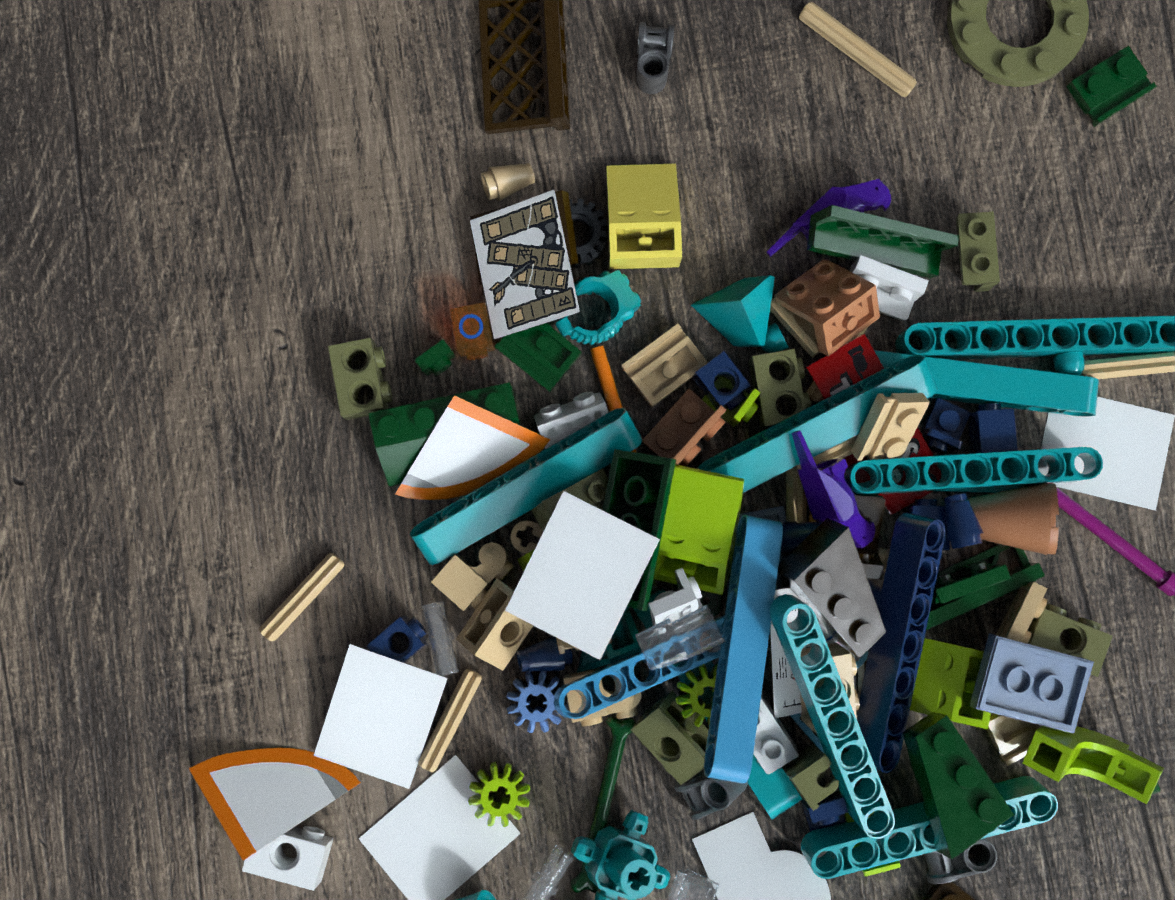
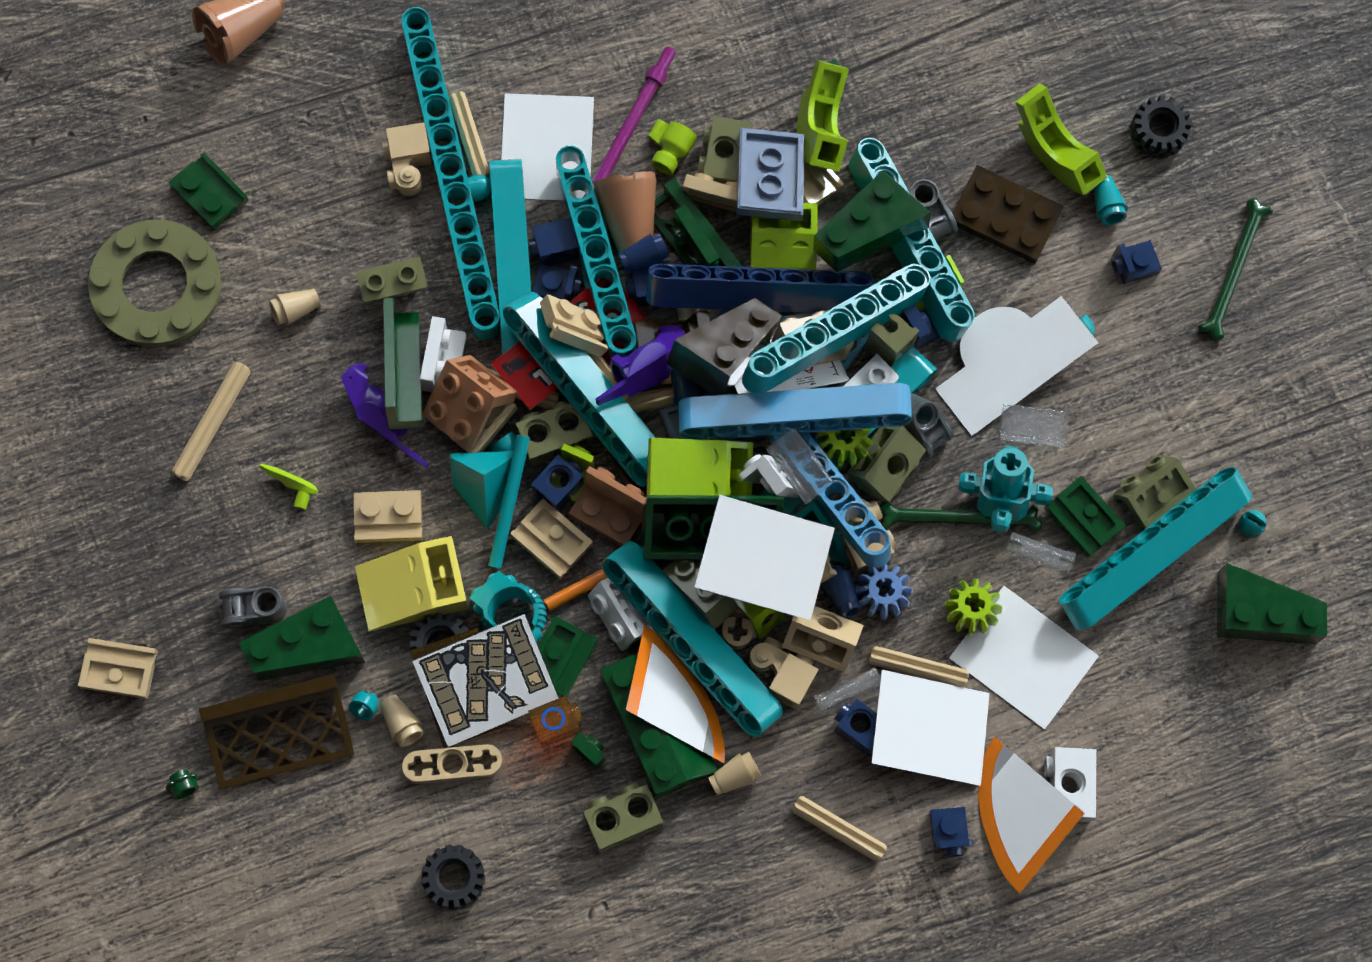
camera: 110 degrees left, 10 degrees down
none -> dark green wedge [238,596,365,681]
none -> lime bar [259,464,318,510]
none -> tan cone [269,288,321,326]
none -> teal hinge [349,690,379,720]
none -> tan plate [354,490,423,543]
none -> tan brick [382,122,432,196]
none -> tan beam [402,744,503,784]
none -> black tyre [421,844,485,910]
none -> teal bar [488,435,530,568]
none -> lime piece [648,119,698,175]
none -> tan cone [708,752,762,795]
none -> dark blue bracket [929,807,972,857]

